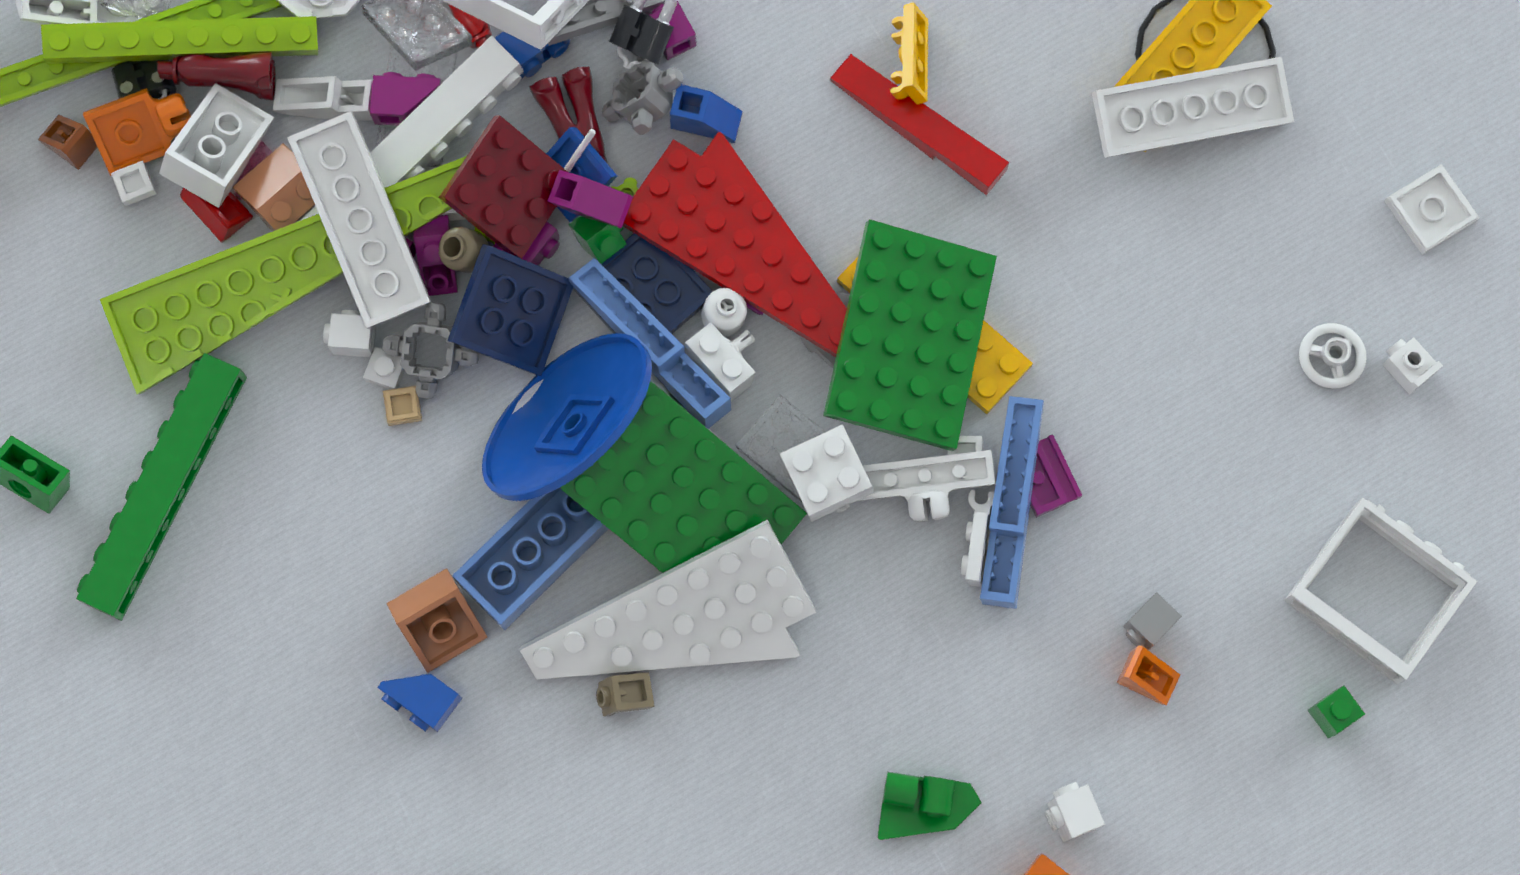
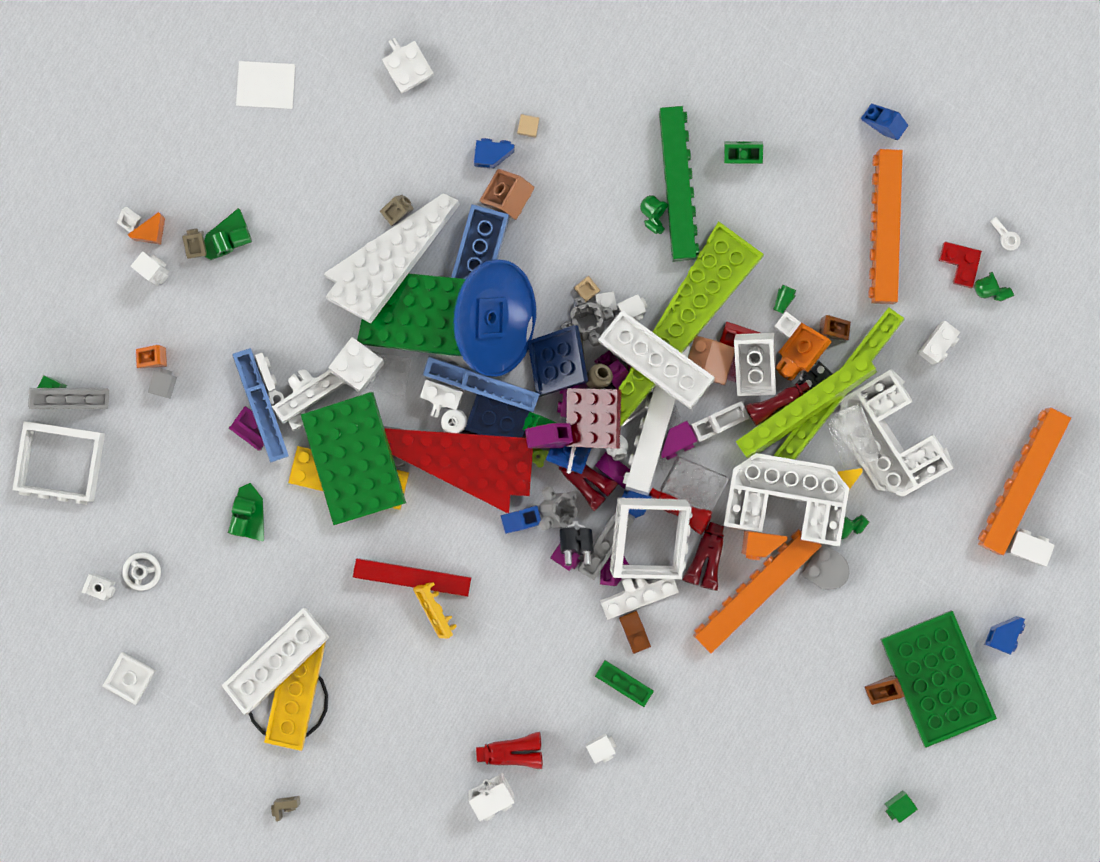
camera: 150 degrees right, 10 degrees up
none -> light grey plate [28,388,109,409]
none -> dark tan bracket [182,228,207,259]
none -> green panel [227,483,264,542]
none -> tan tile [517,114,539,138]
none -> magenta slope [595,451,630,489]
none -> green piece [640,195,668,234]
none -> green cone [773,284,796,314]

